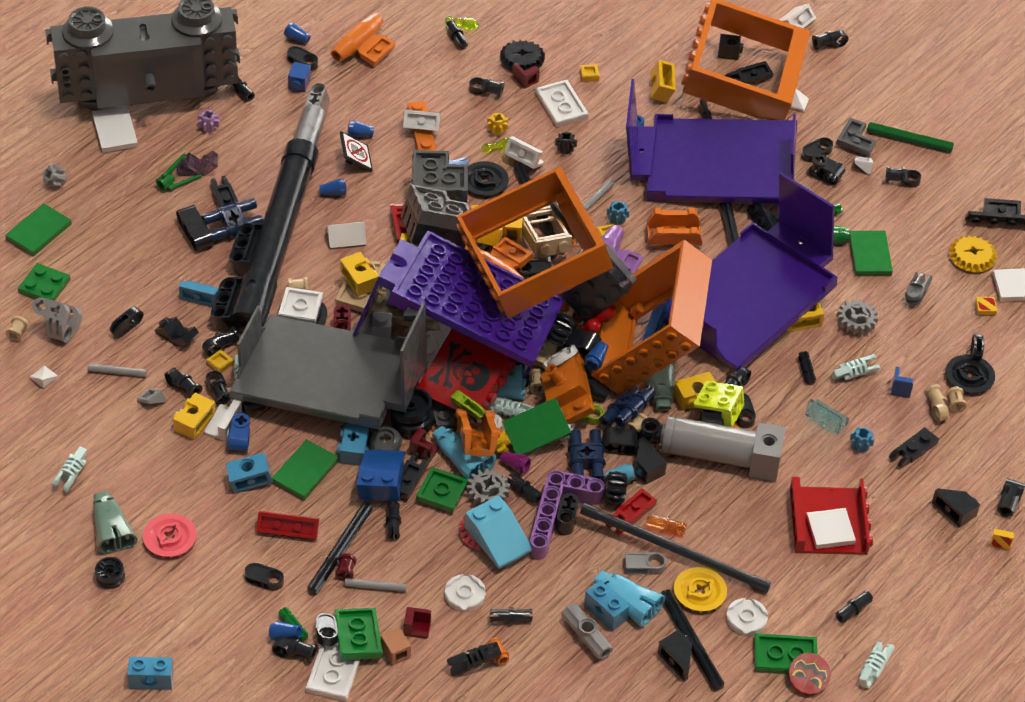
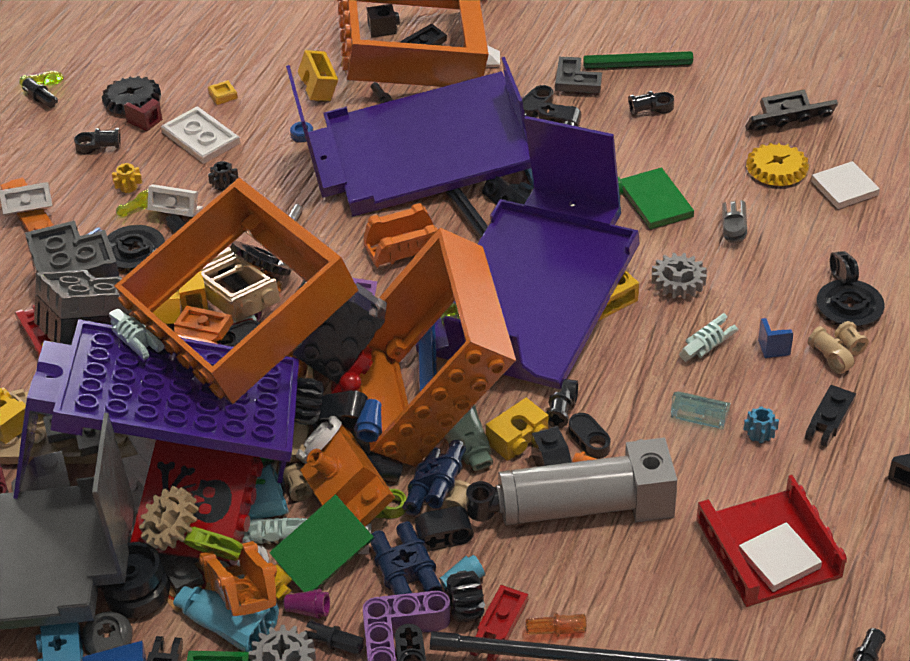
camera: 15 degrees left, 5 degrees down
dark red panel [409,428,439,462] -> none
dark azure gear [606,200,630,225] -> none
black slope [634,436,667,484] -> none
neon yellow bracket [694,381,744,427] -> none
black axle [798,351,816,384] -> none
white slope [854,156,873,174] -> none
yellow tile [975,297,997,315] -> none
none -> light aqua hinge [109,308,164,360]
none -> tan gear [139,486,199,550]

